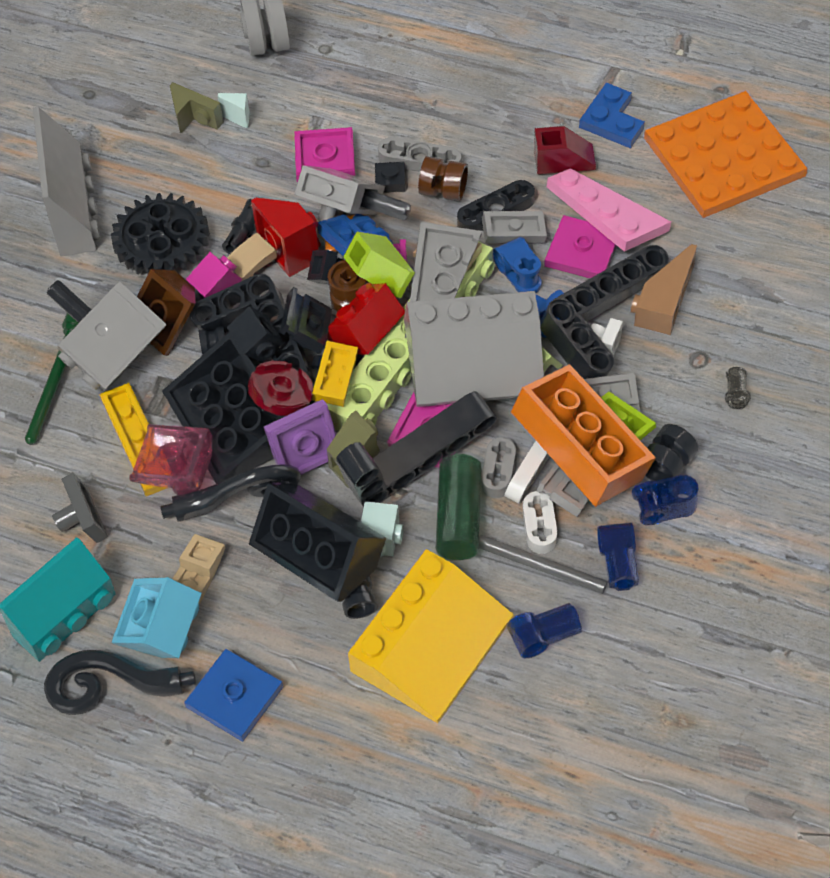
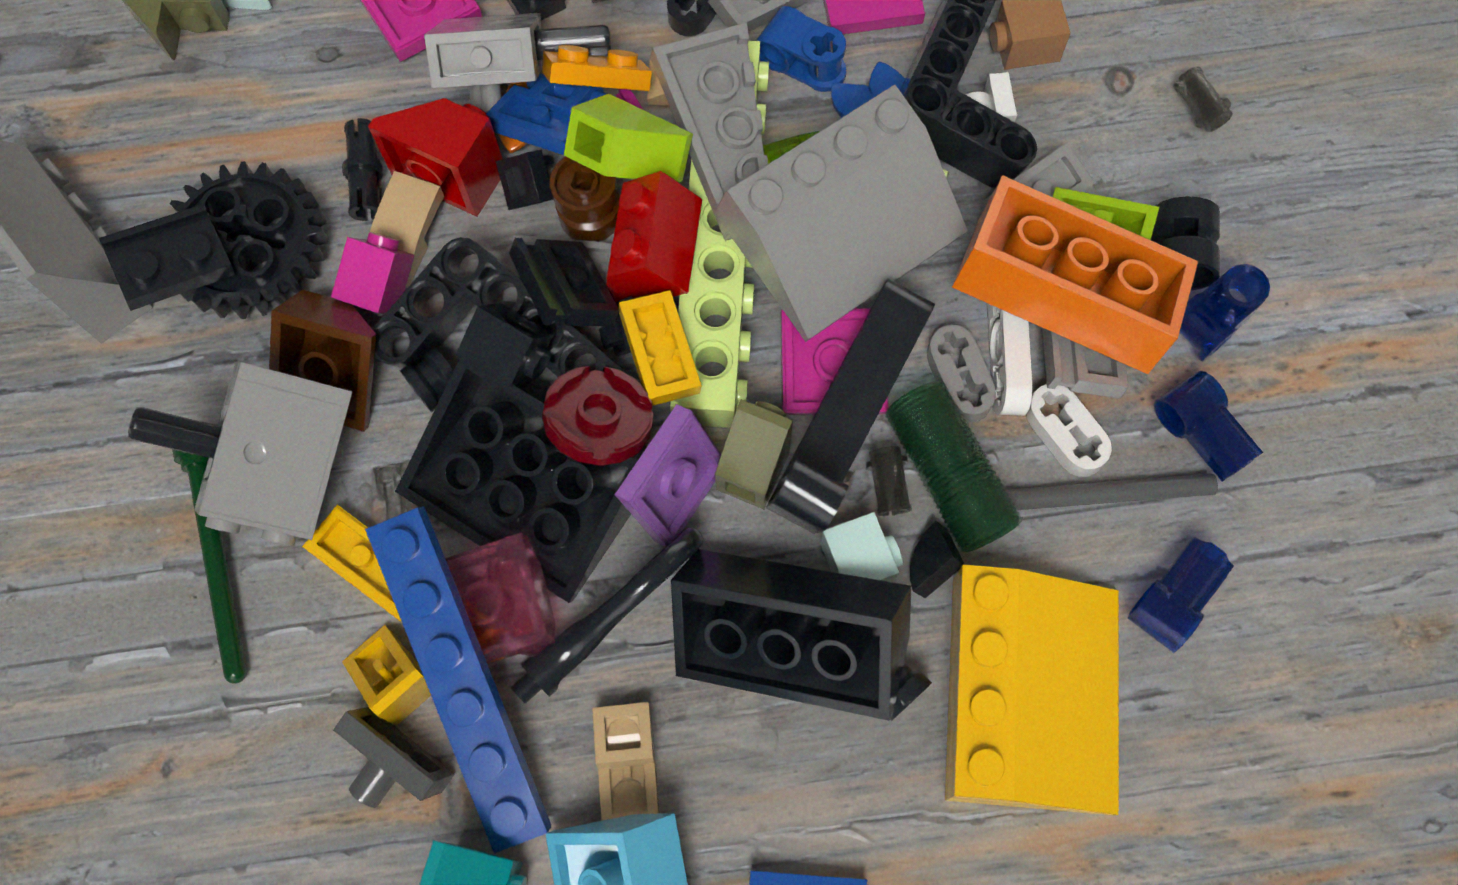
camera: 30 degrees left, 15 degrees up
none -> black plate [99,204,234,311]
none -> yellow slope [342,625,431,725]
none -> blue plate [365,507,552,854]
none -> light orange plate [542,45,652,91]
none -> clear smoke pin [865,446,912,517]
none -> black tile [910,520,965,598]

